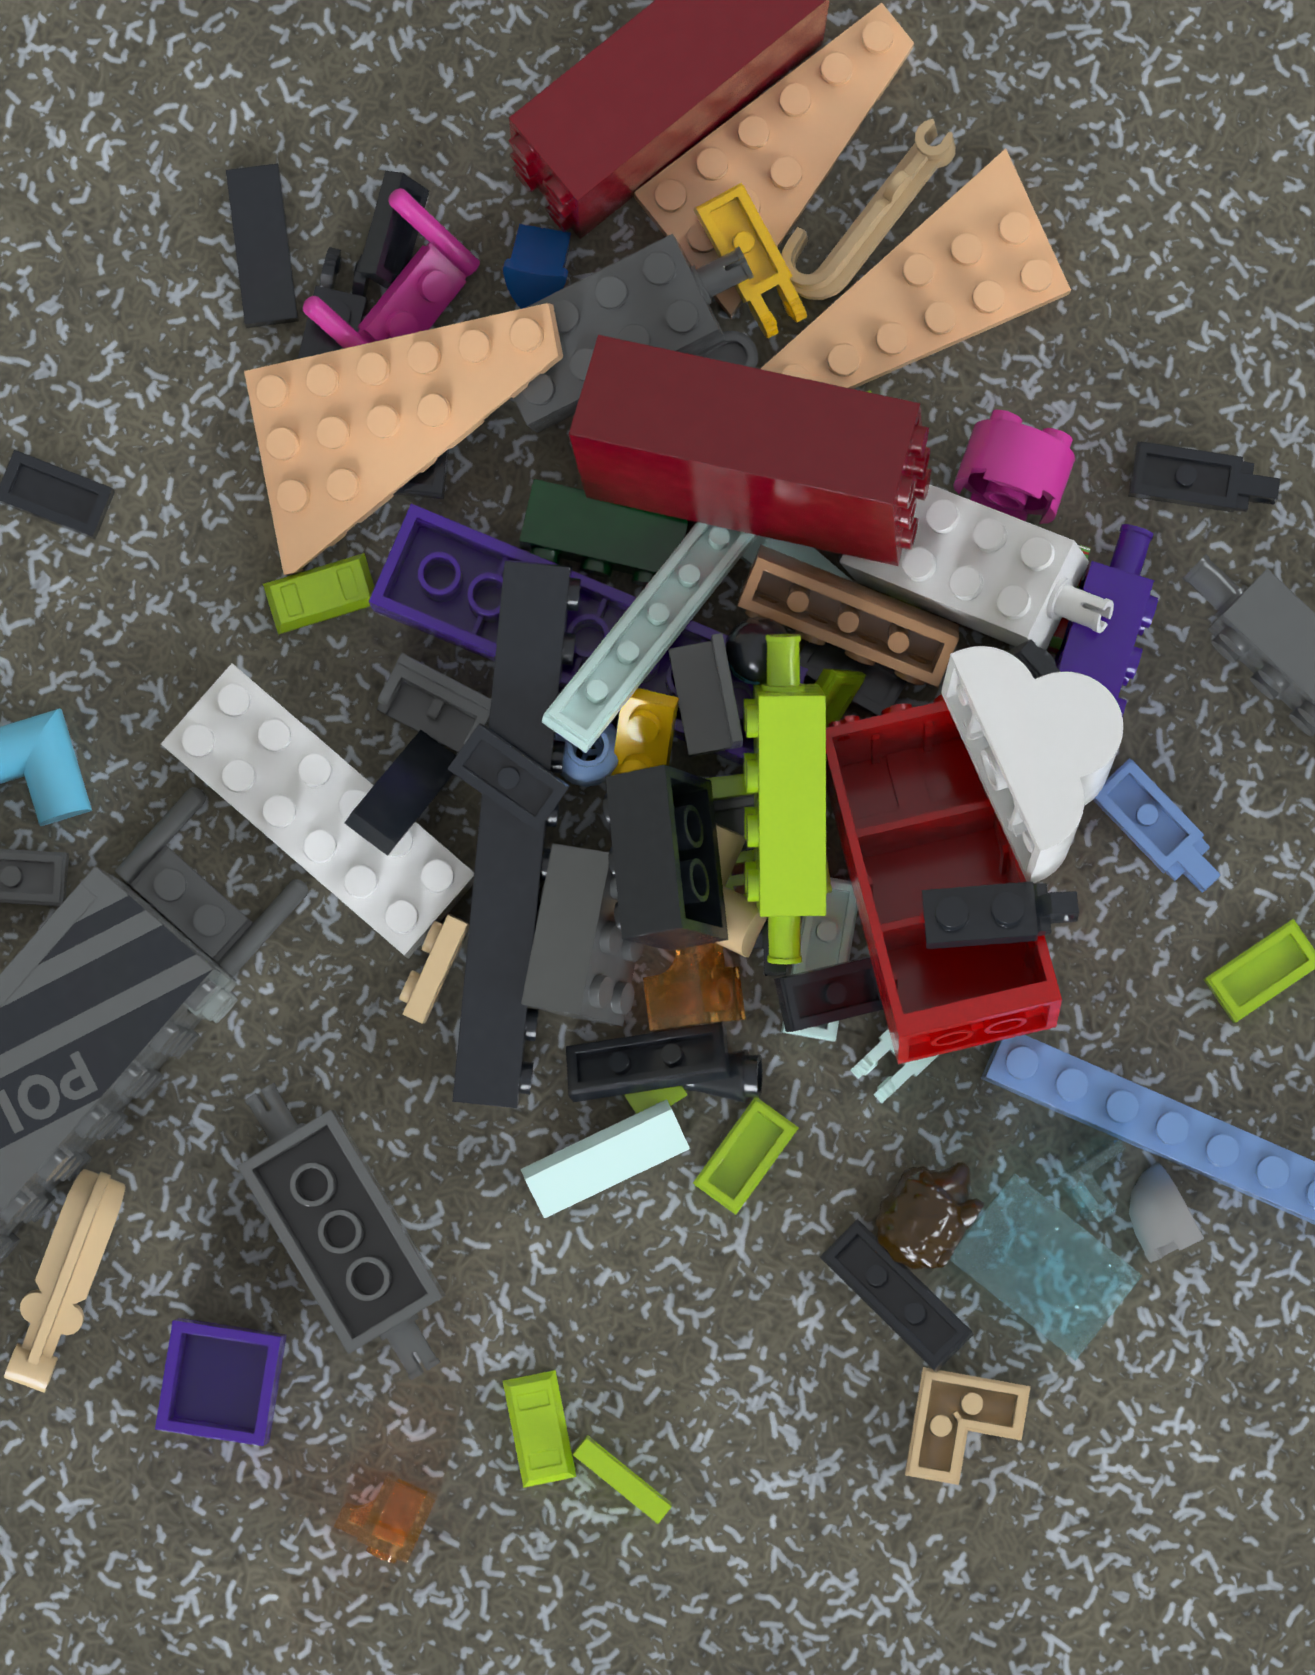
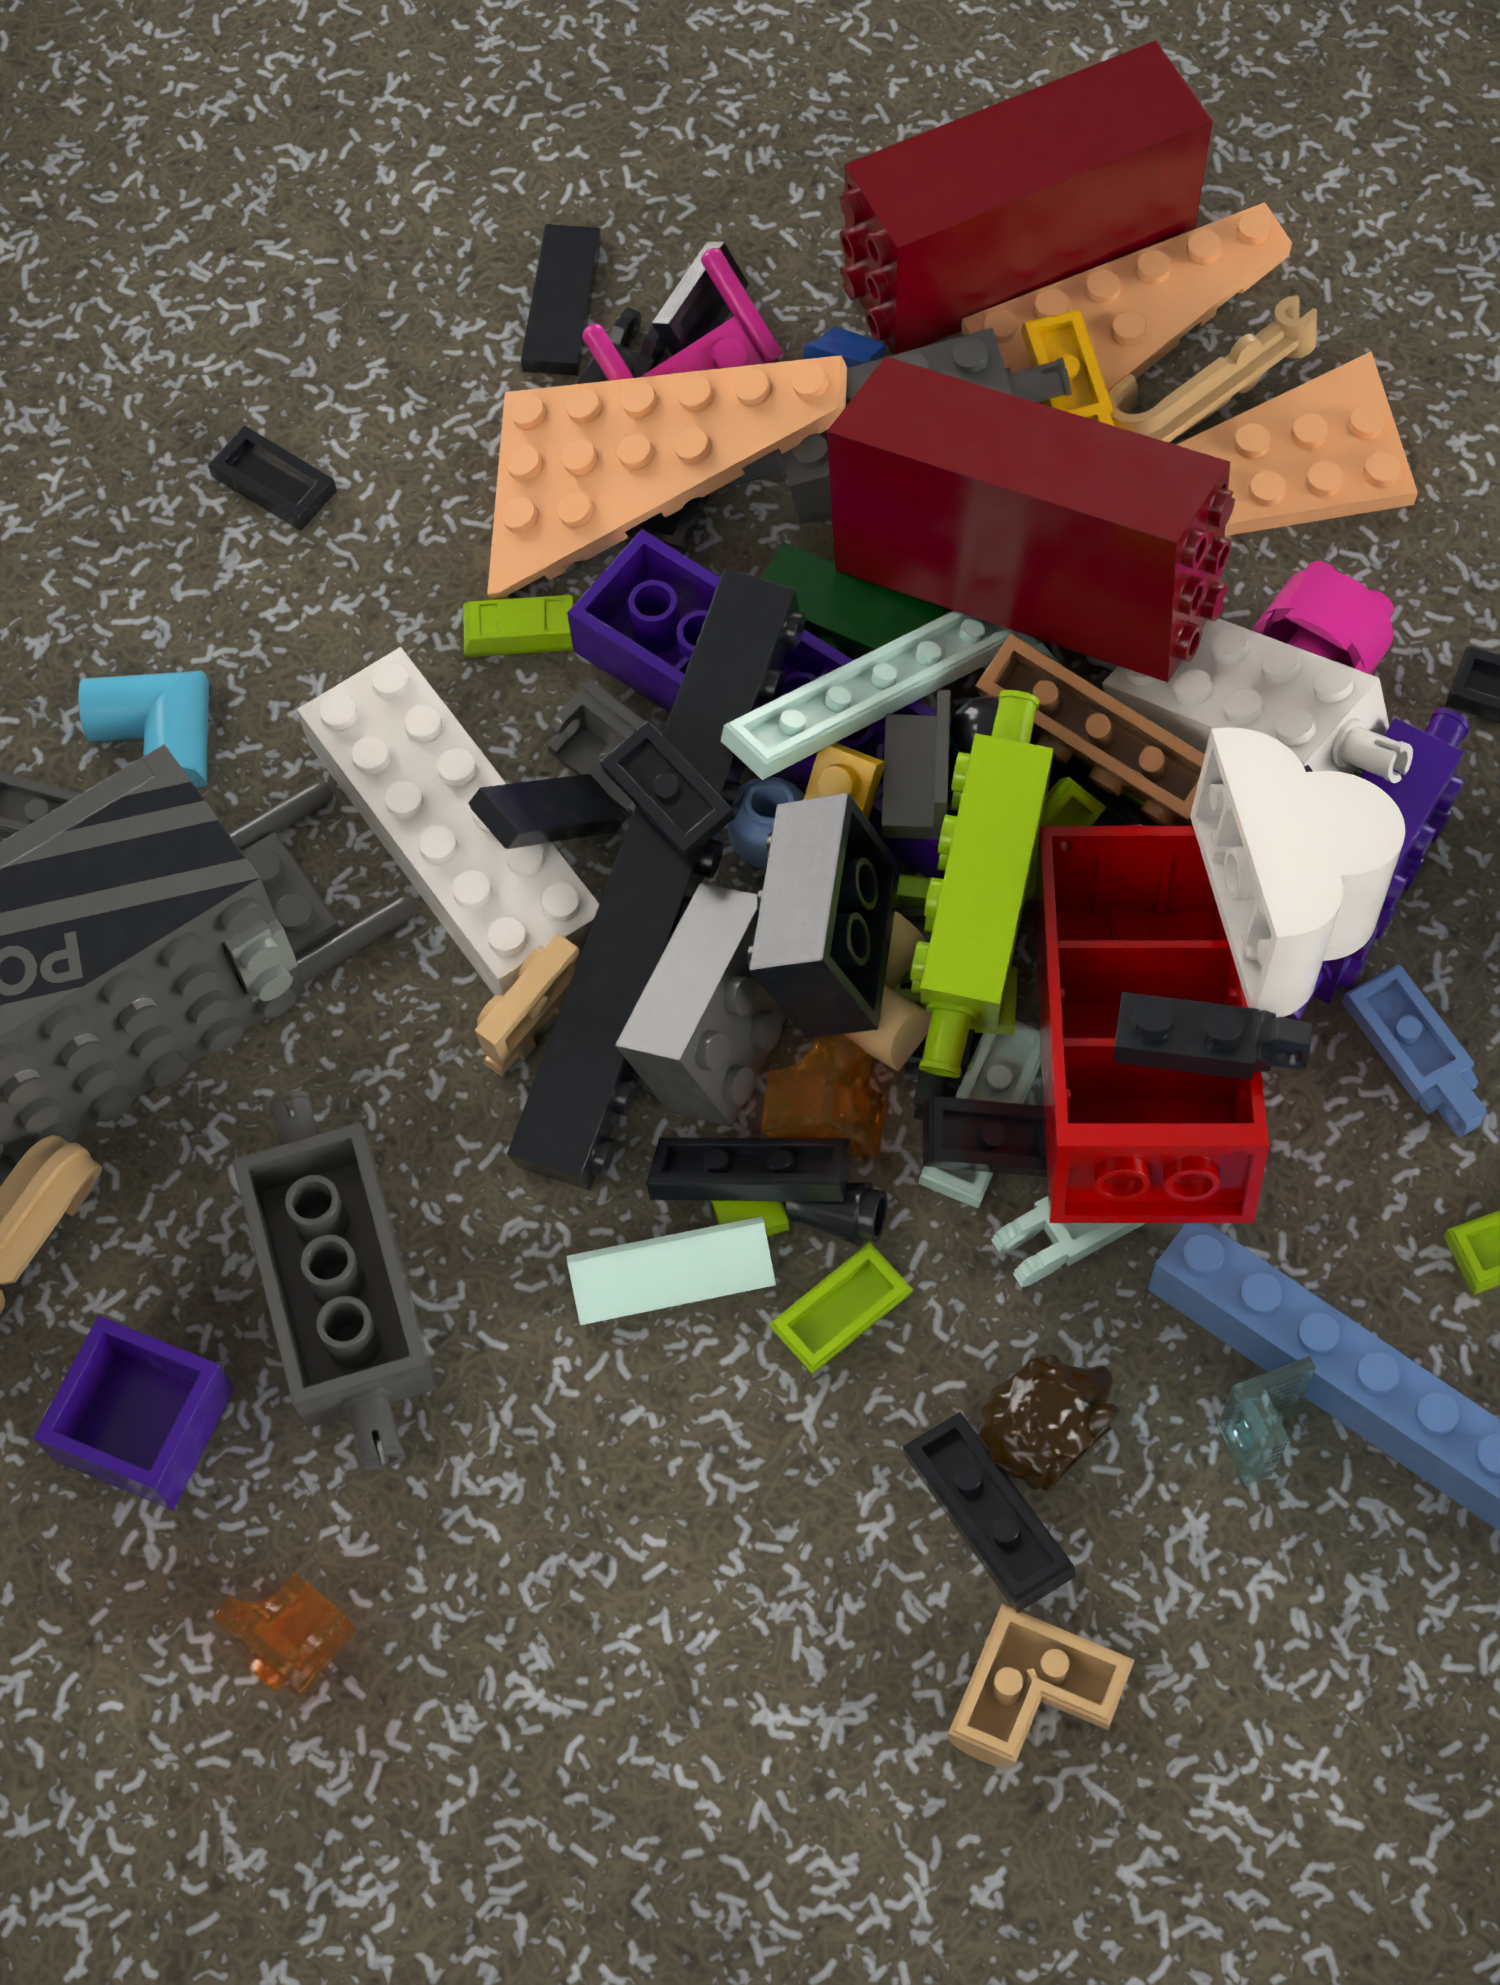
camera: 20 degrees right, 20 degrees down
lime tile [503,1370,577,1488] -> none
lime tile [573,1435,672,1524] -> none
clear light blue plate [950,1174,1142,1361] -> none
light grey brick [1129,1162,1204,1262] -> none

